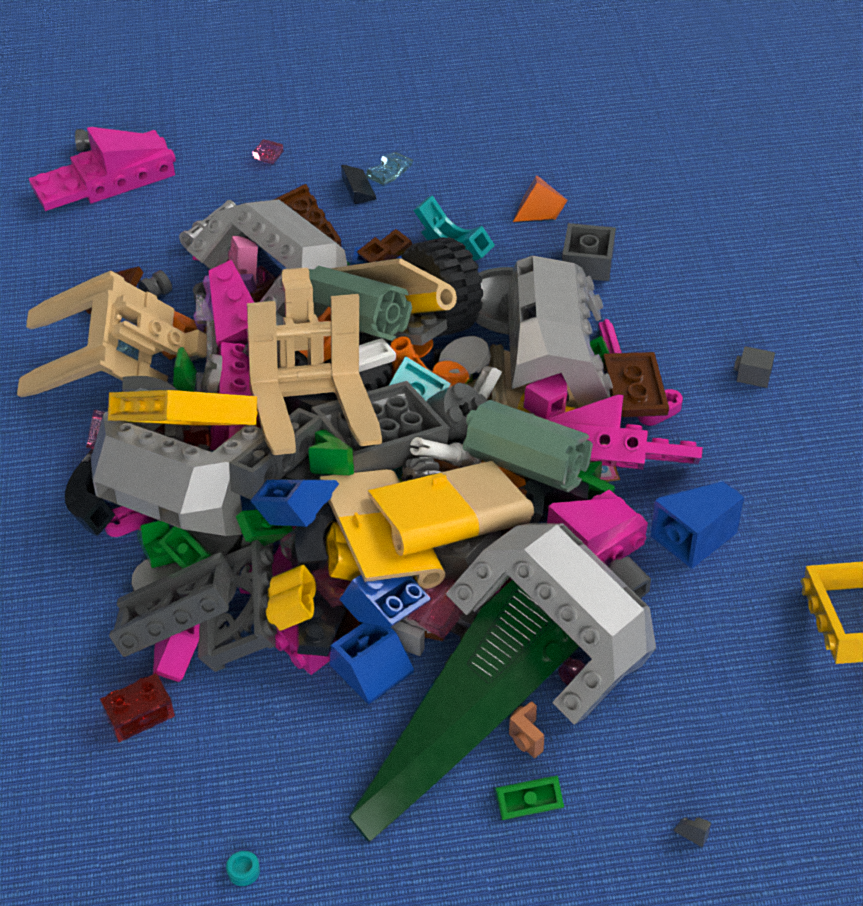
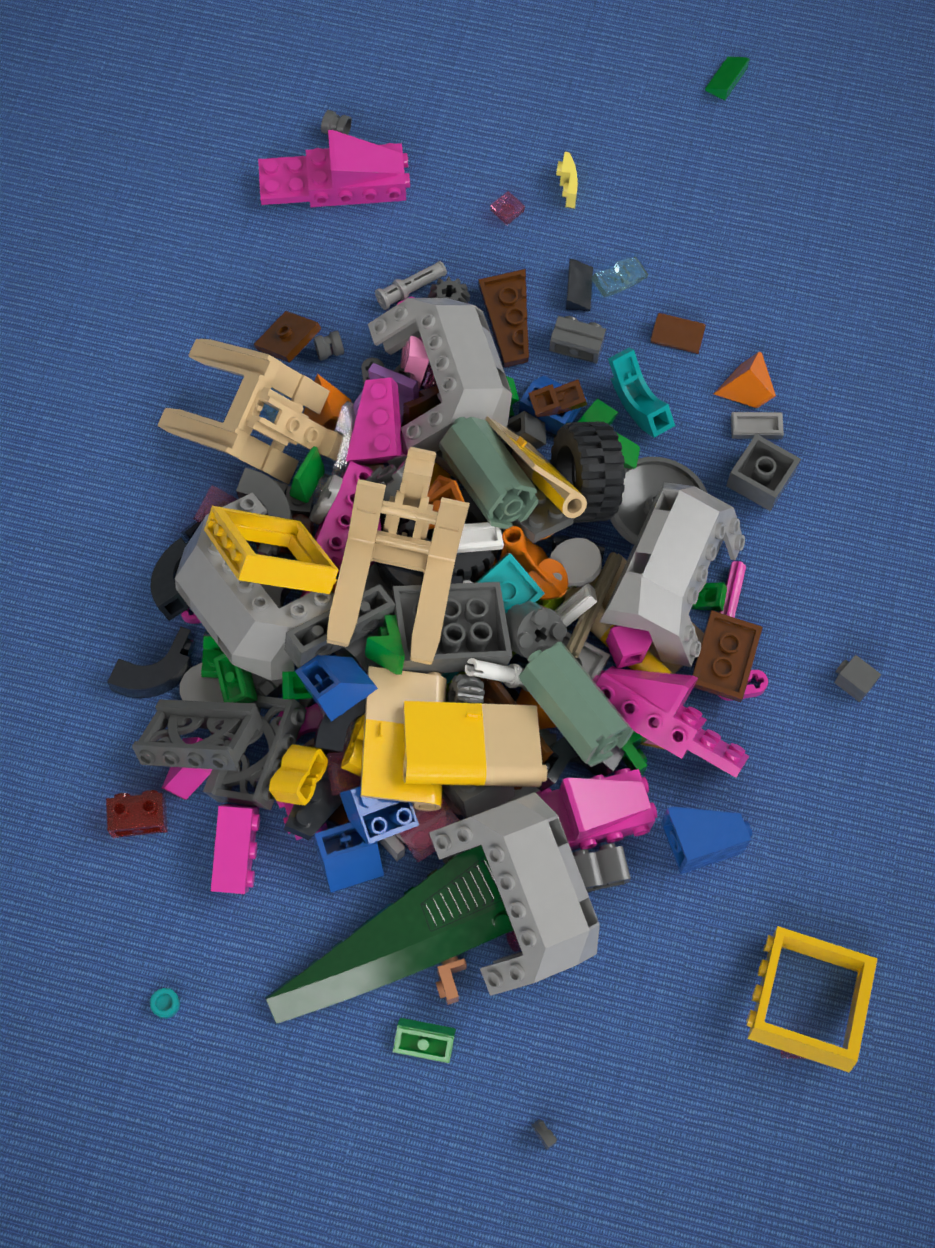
camera: 20 degrees right, 20 degrees up
none -> black arch [107,627,195,698]
none -> dark pink wedge [211,804,260,894]
none -> dark grey brick [549,316,606,364]
none -> light yellow slope [556,152,577,208]
none -> reddish brown slope [650,313,706,354]
none -> green slope [705,56,750,101]
none -> light grey tile [731,412,784,439]

